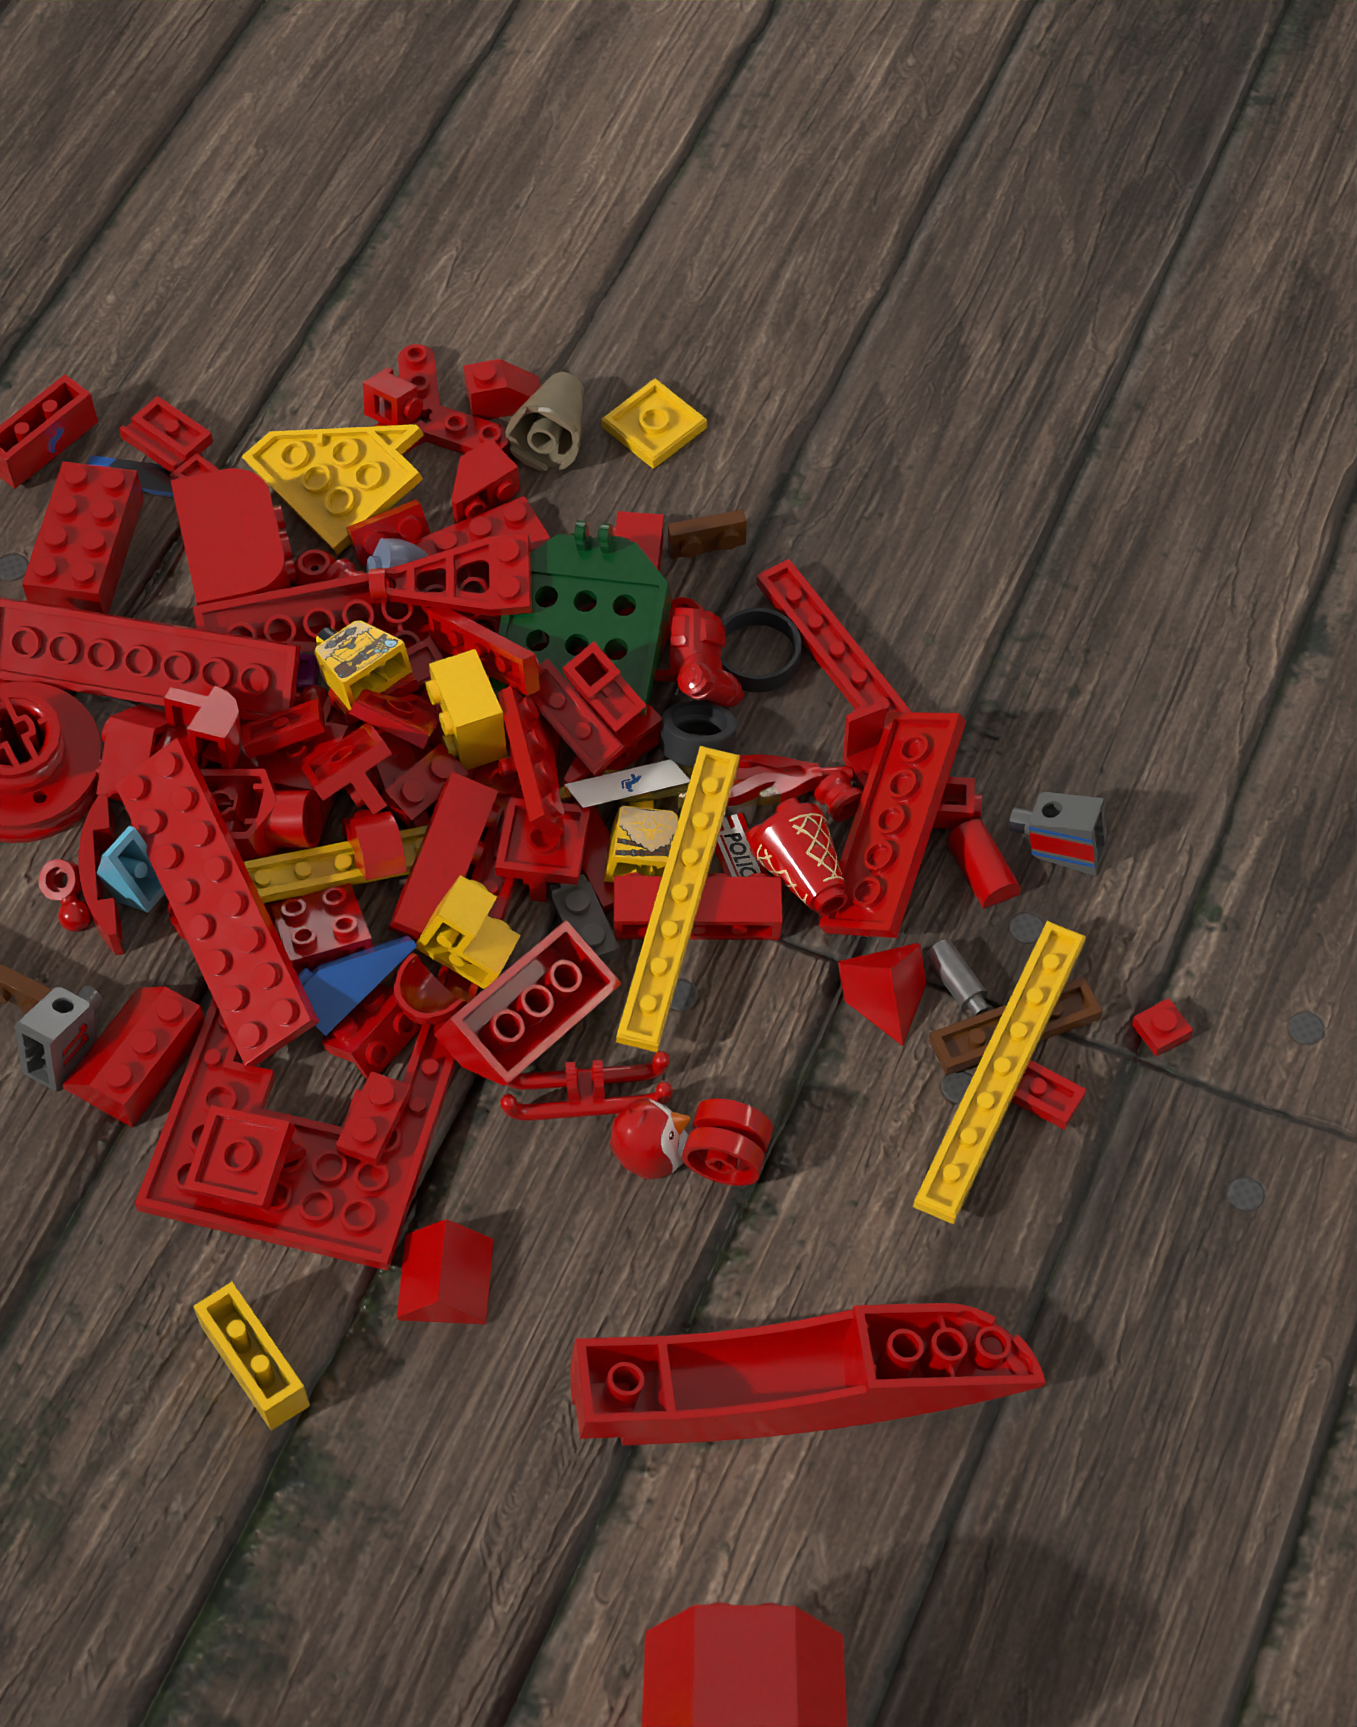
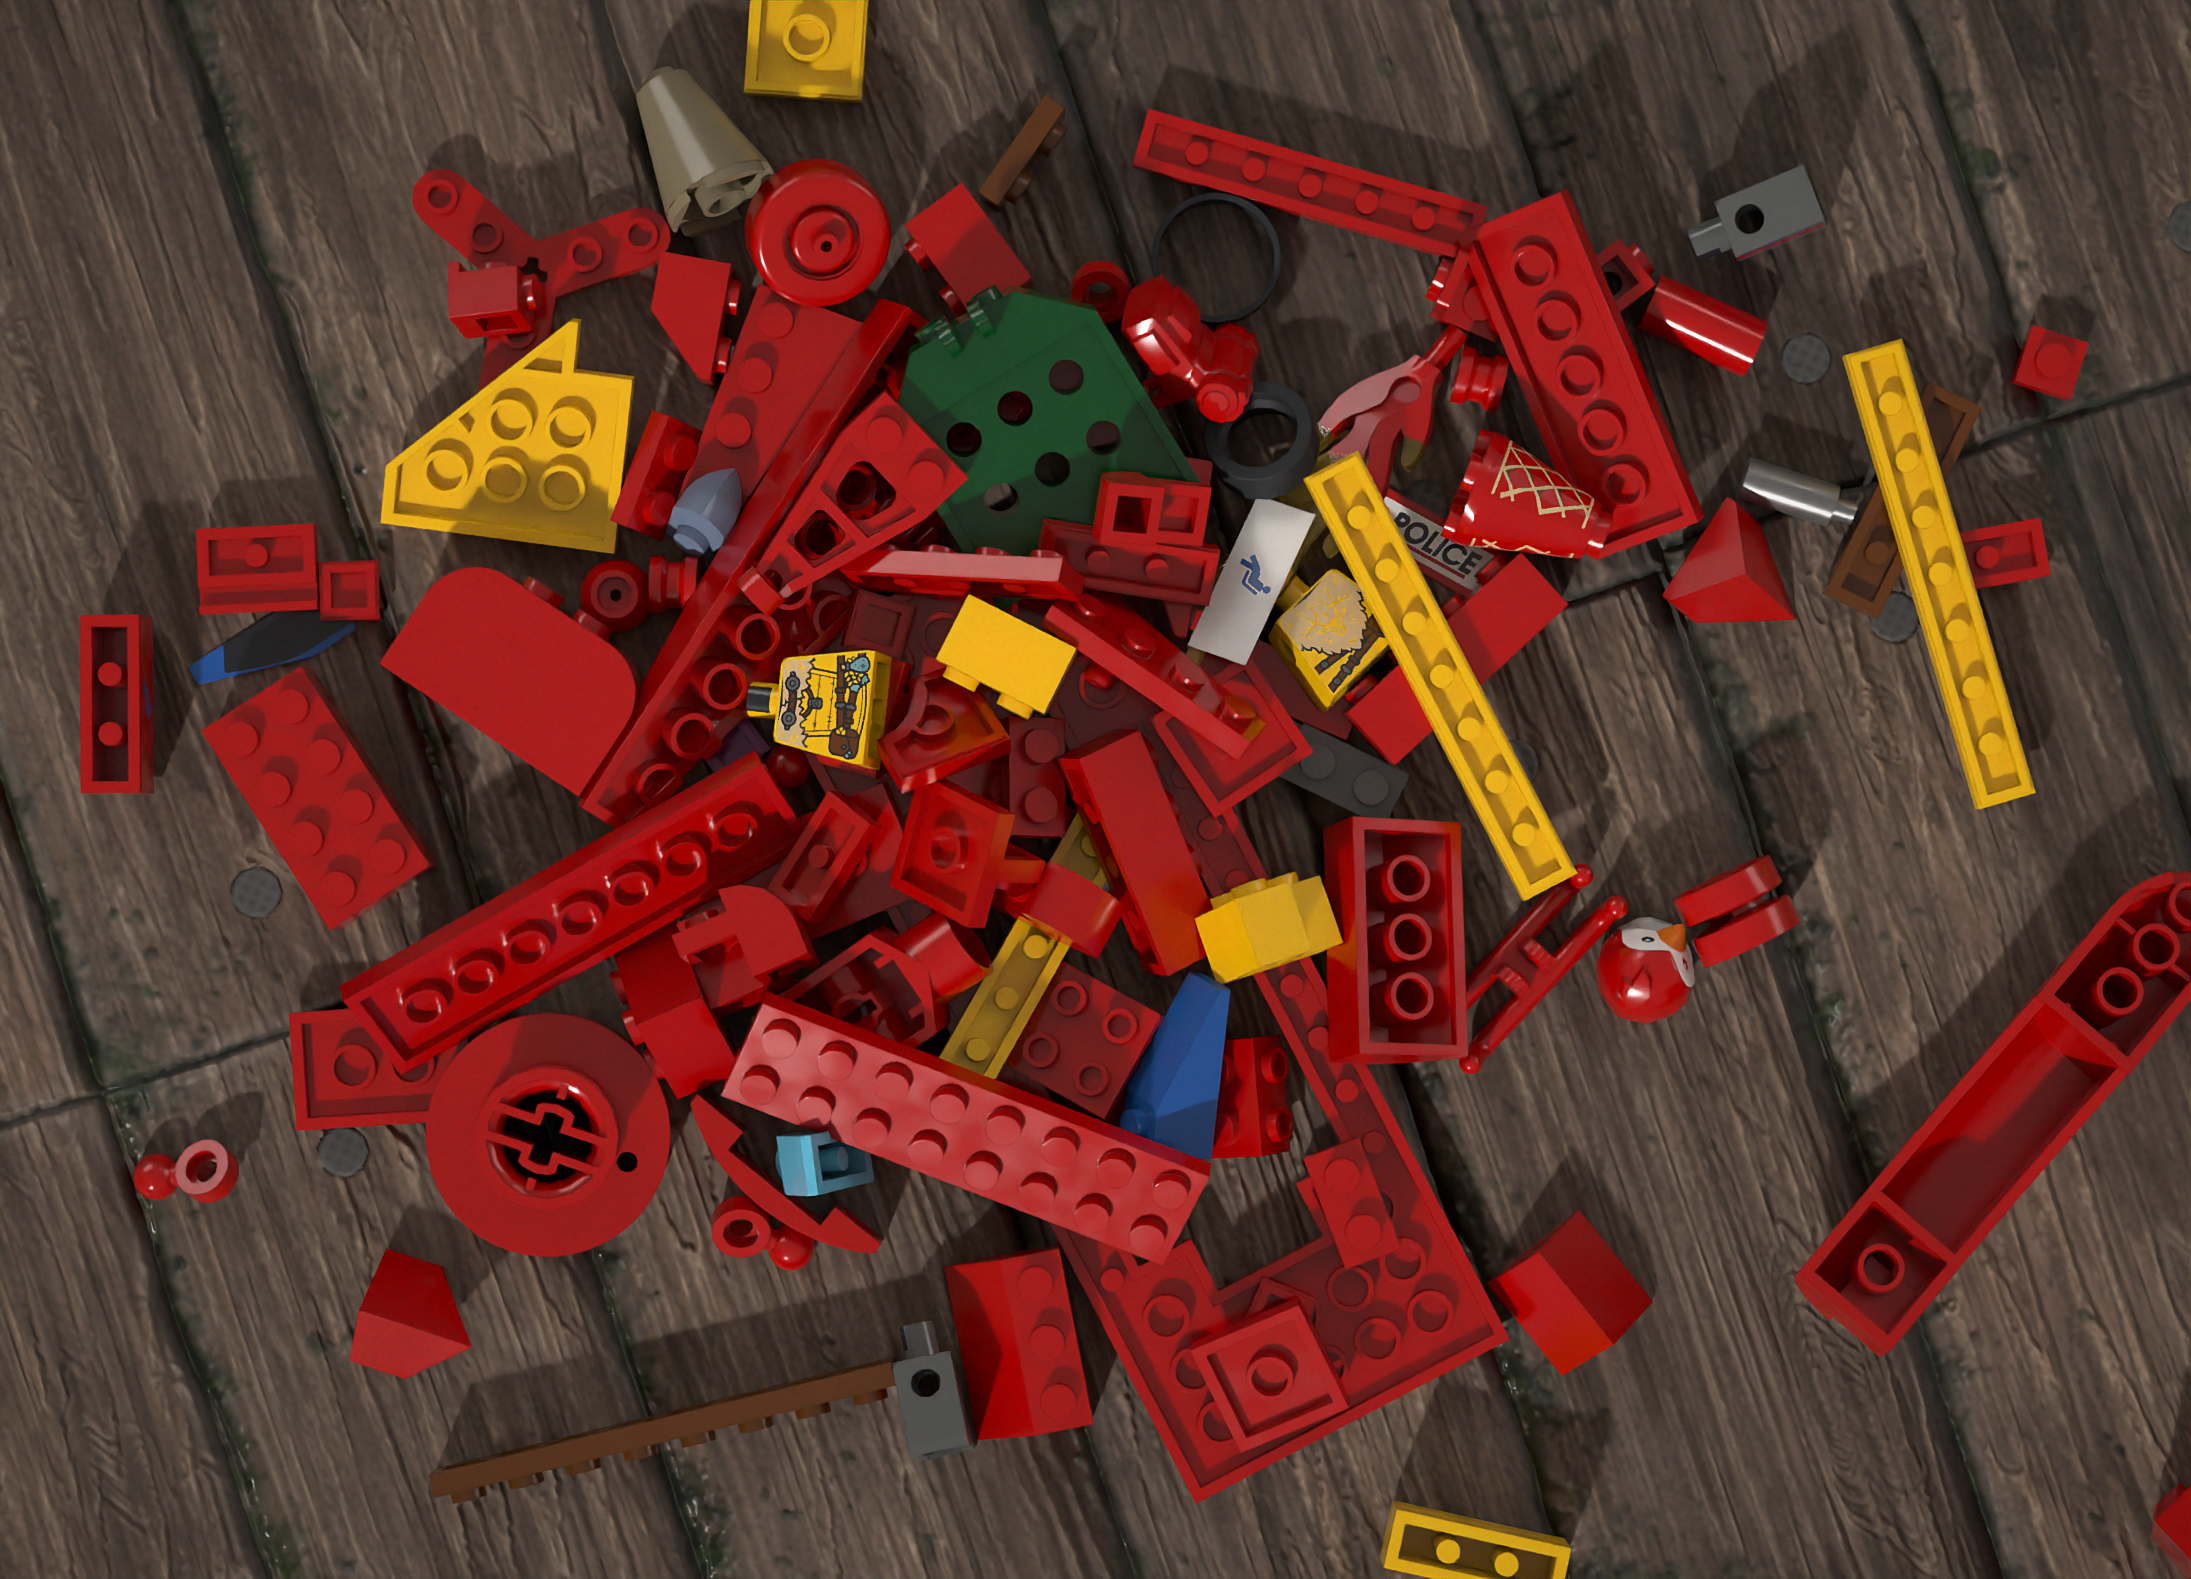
camera: 40 degrees left, 30 degrees up
red helmet [393,953,467,1025] -> none
red slope [463,358,541,420] -> none
none -> red wheel [745,159,891,307]

